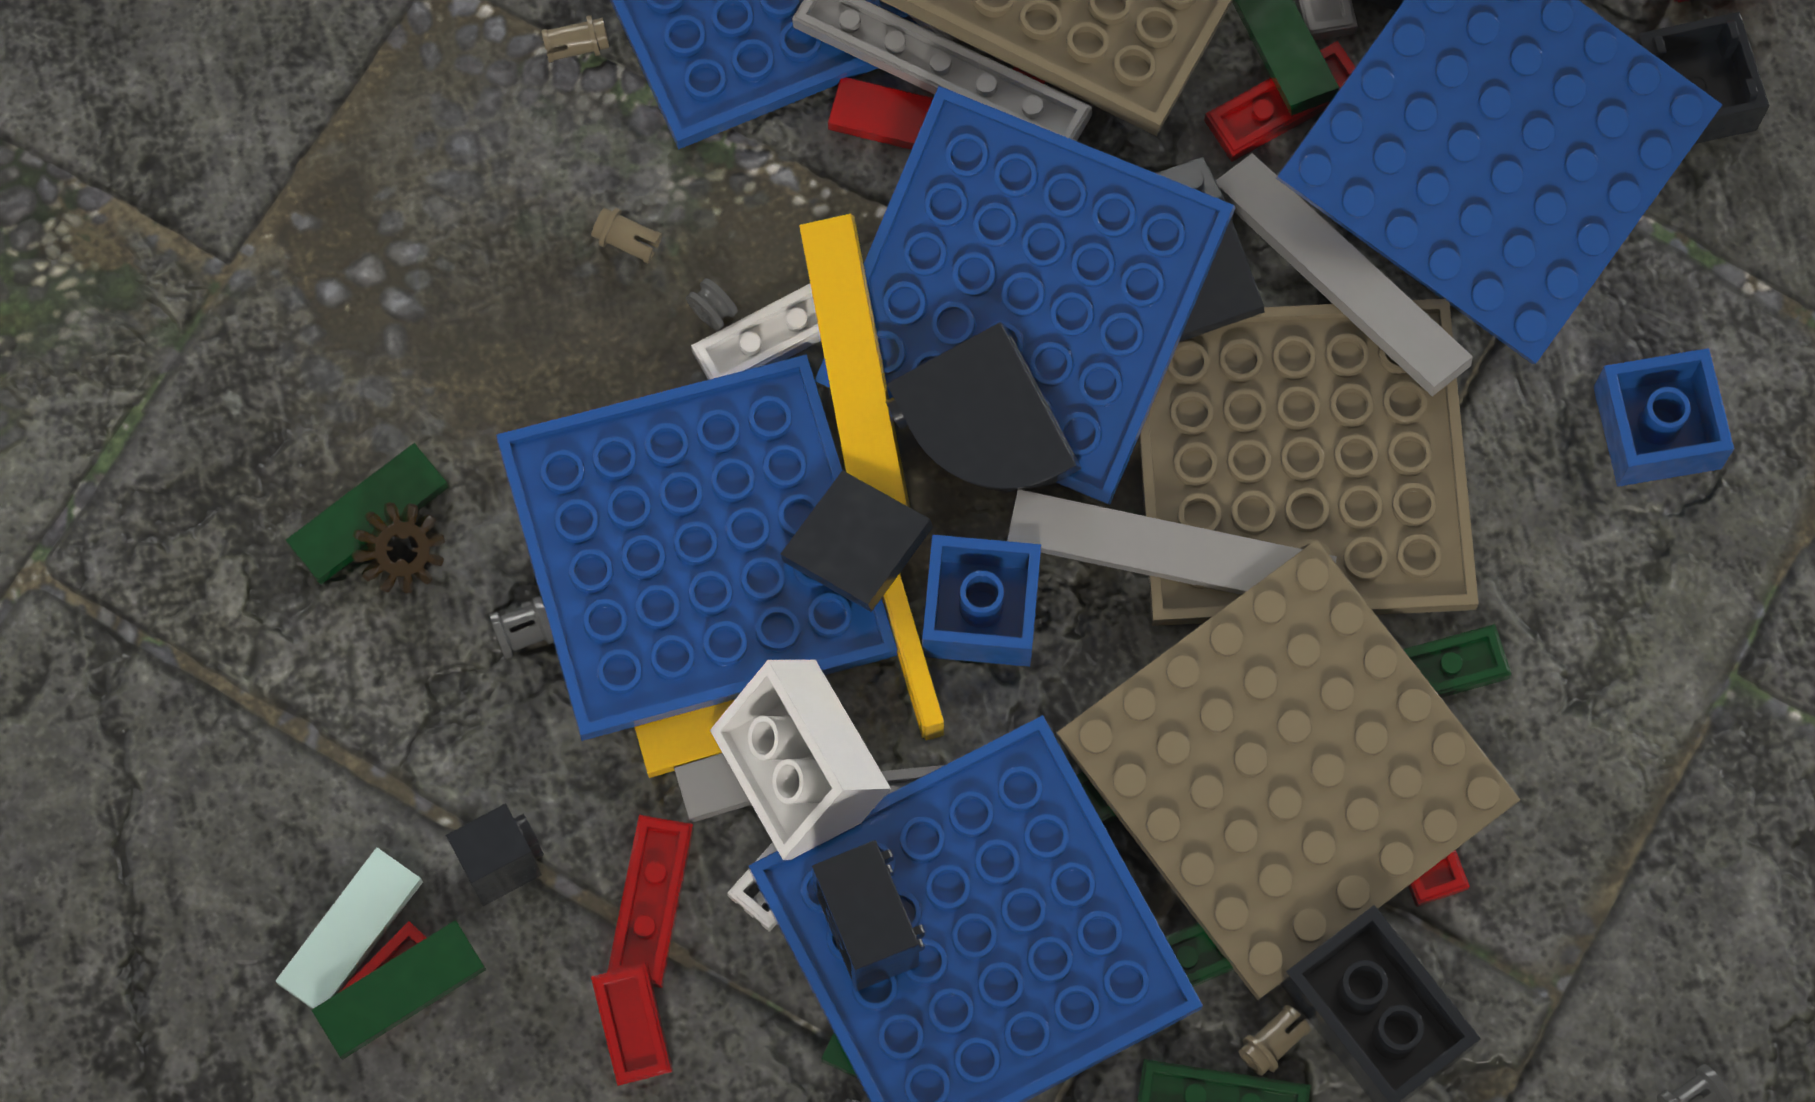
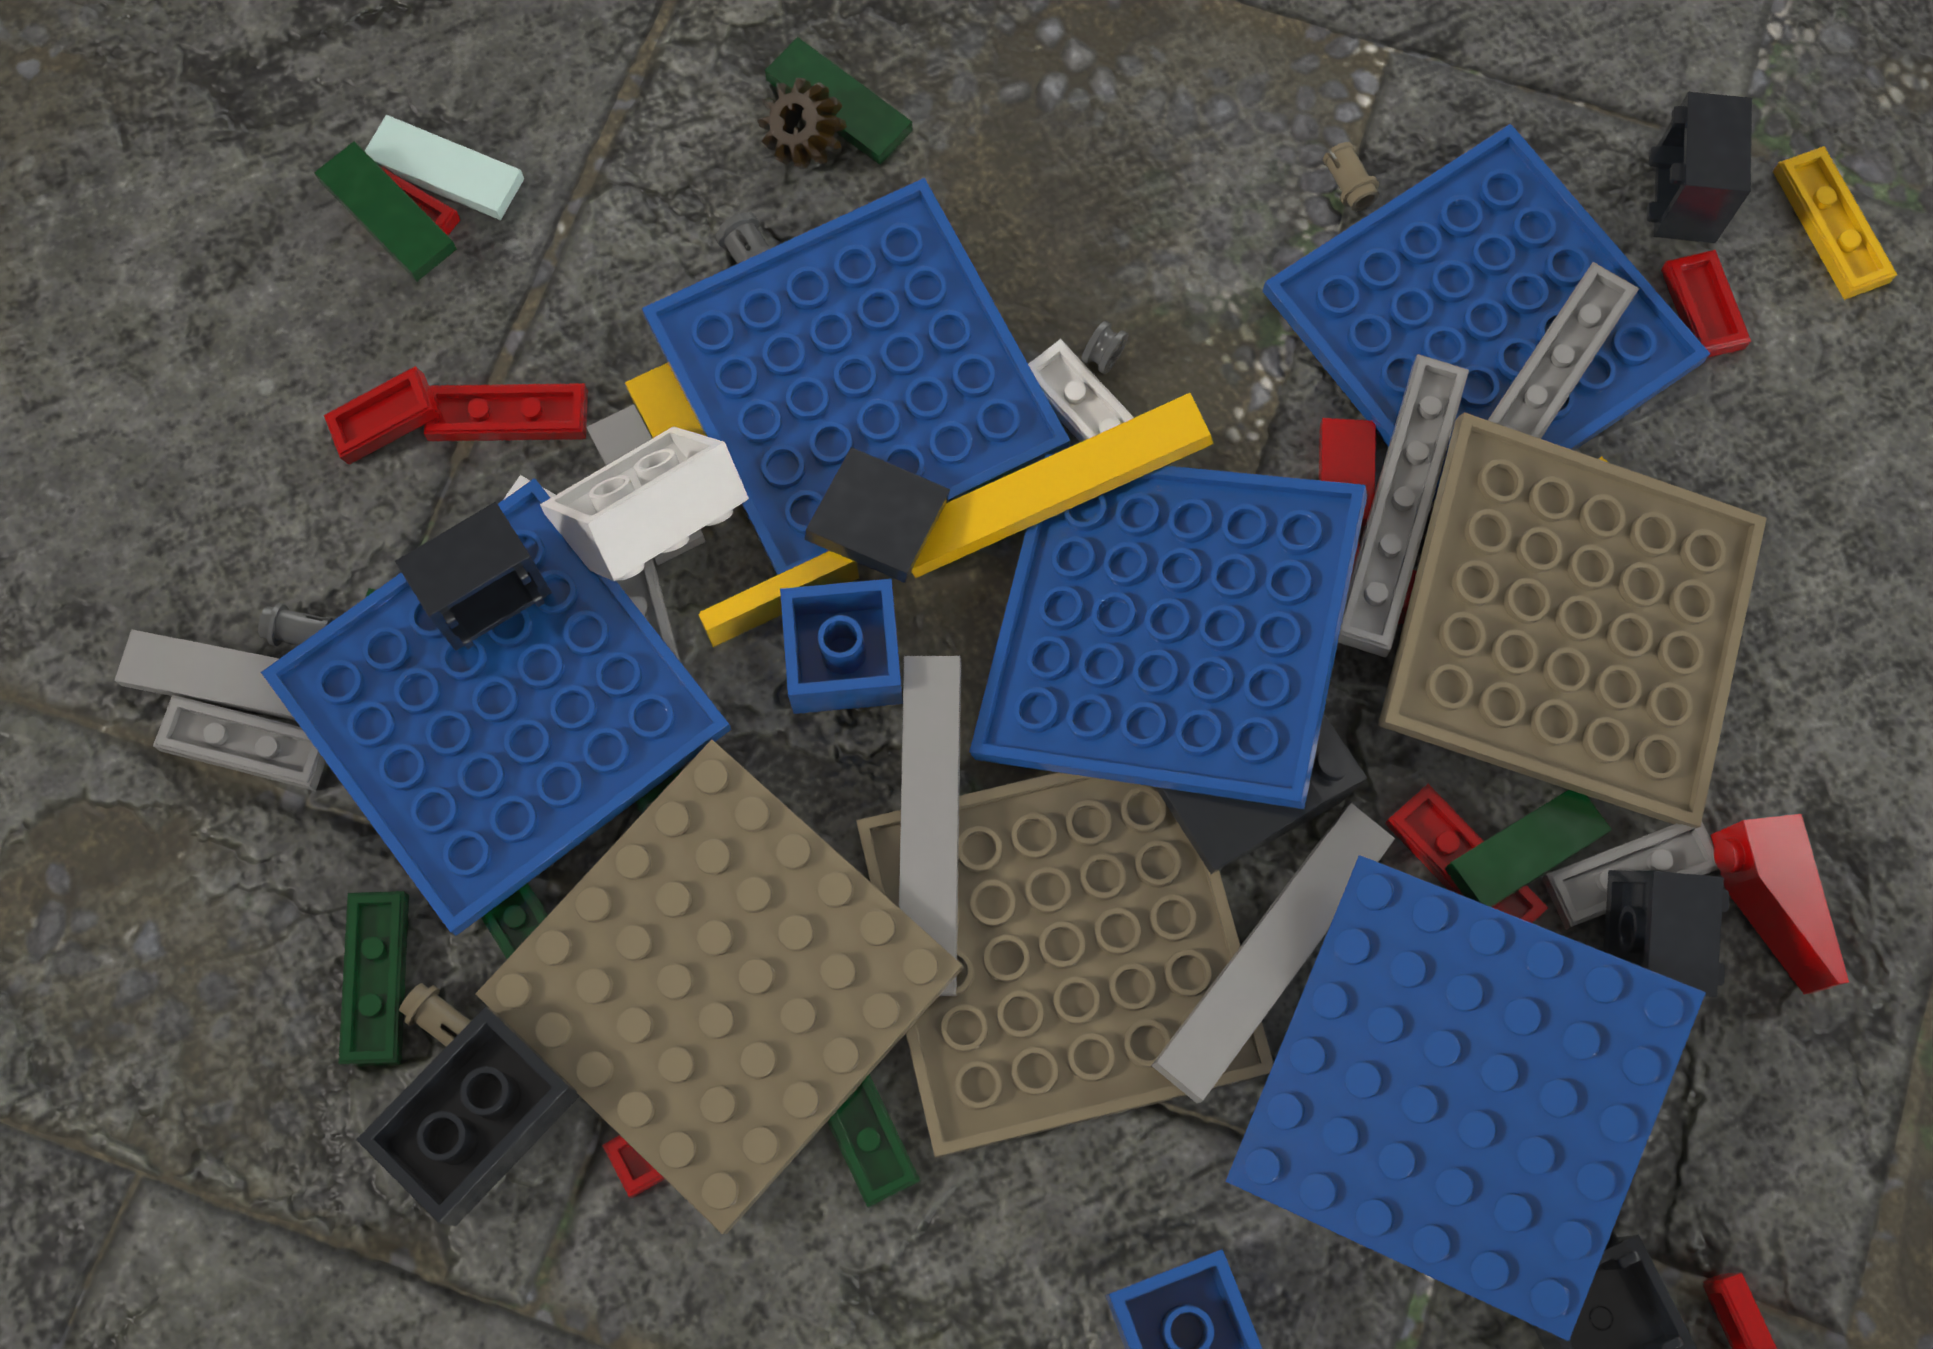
camera: 80 degrees right, 0 degrees up
black brick [446,803,544,906] -> none
dark tan pin [591,207,663,264] -> none
black brick [886,322,1082,492] -> none

